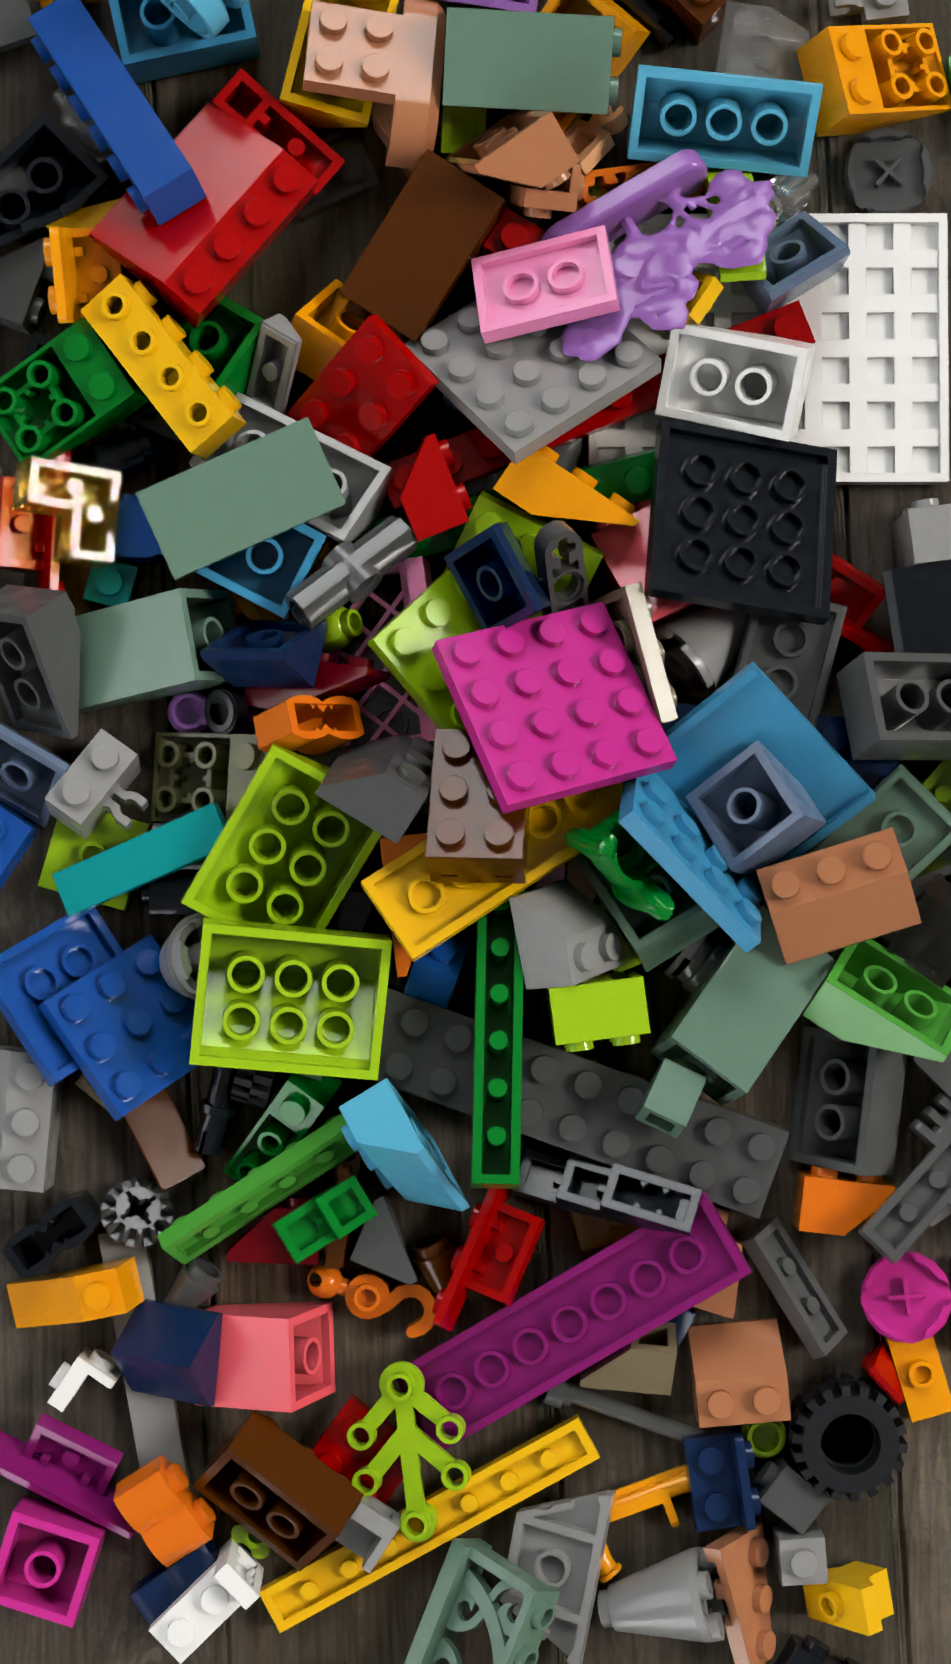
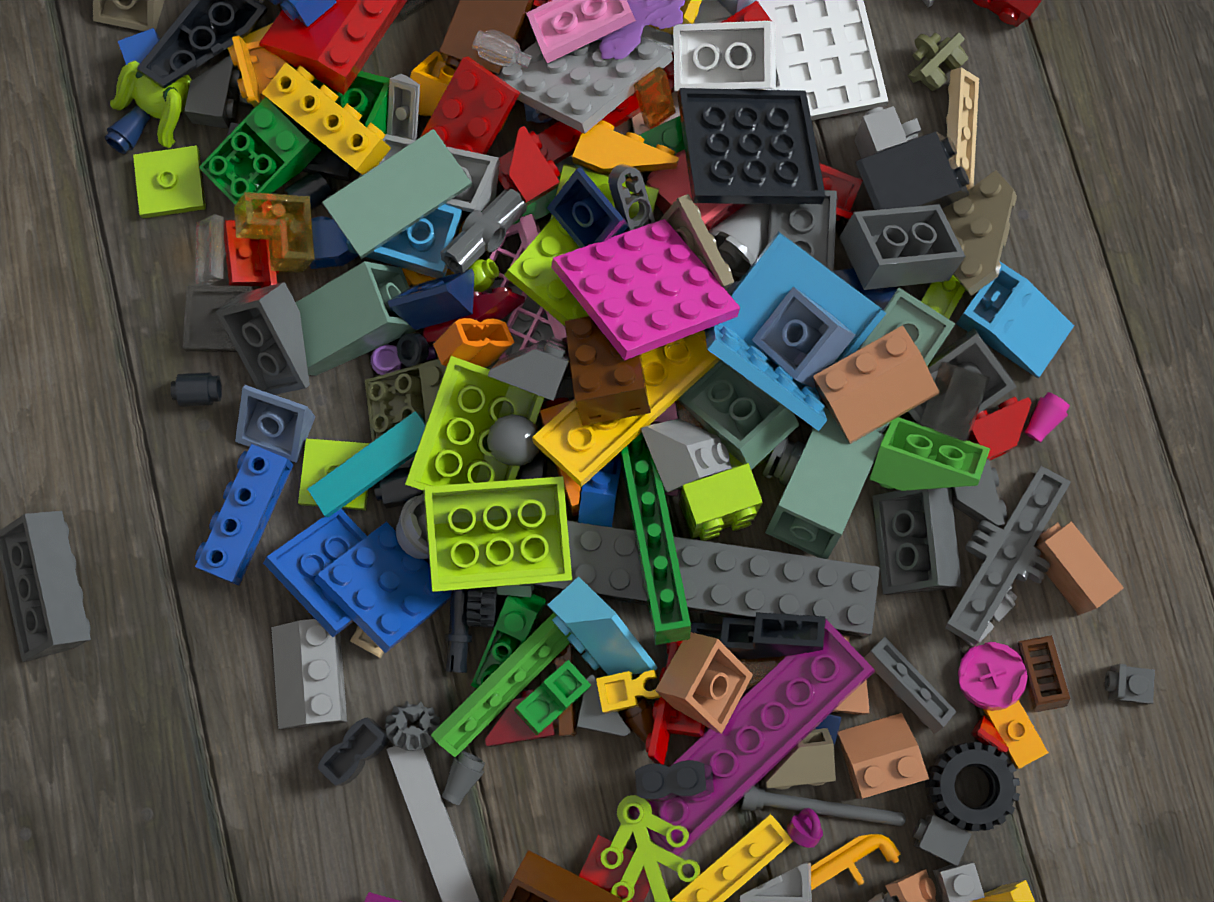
camera: 10 degrees left, 10 degrees down
light orange slope [6,1256,145,1329] -> none
light grey brick [44,728,149,840] -> none
white bracket [47,1347,122,1412] -> none
teal plate [83,555,141,607] -> none
dark blue slope [110,1299,223,1407] -> none
reddish brown slope [124,1088,207,1191] -> none
coral slope [195,1301,336,1413] -> none
orange piece [307,1263,436,1338] -> none
green hair [564,809,675,921] -> none
sand green brick [634,1058,707,1139] -> none
dark blue bracket [682,1428,761,1532] -> none
lime plate [741,1421,787,1458] -> none
orange slope [792,1165,896,1236] -> none
none -> clear plant [472,29,532,68]
none -> dark grey hair [487,414,540,466]
none -> yellow plate [596,670,661,714]
none -> clear orange plate [633,67,676,129]
none -> black brick [635,760,714,801]
none -> nougat slope [655,632,753,734]
none -> magenta tile [787,808,823,848]

